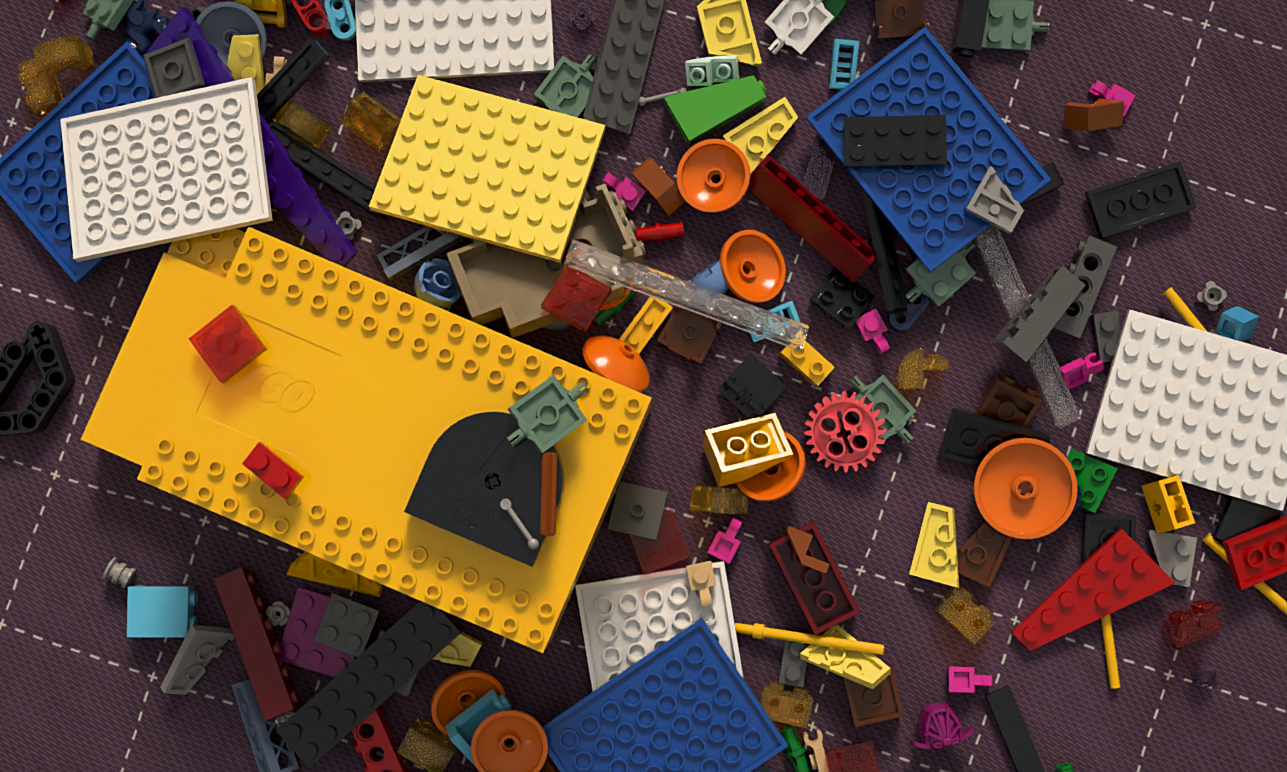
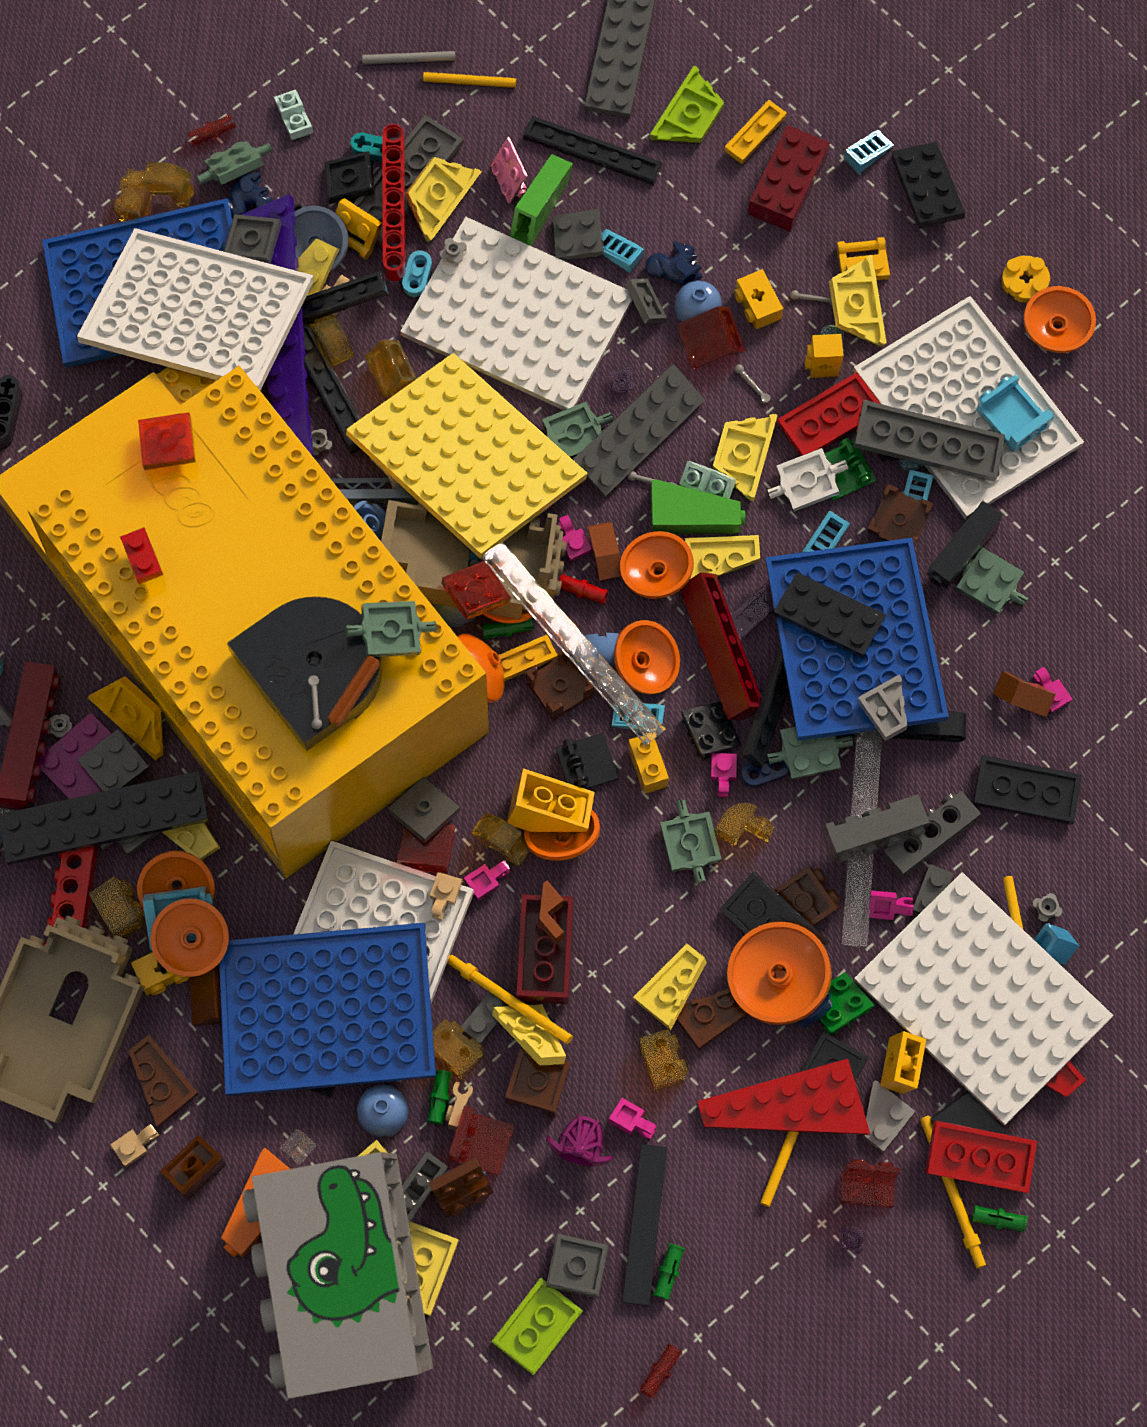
camera: 25 degrees right, 15 degrees down
coral gear [804,391,887,473] -> none

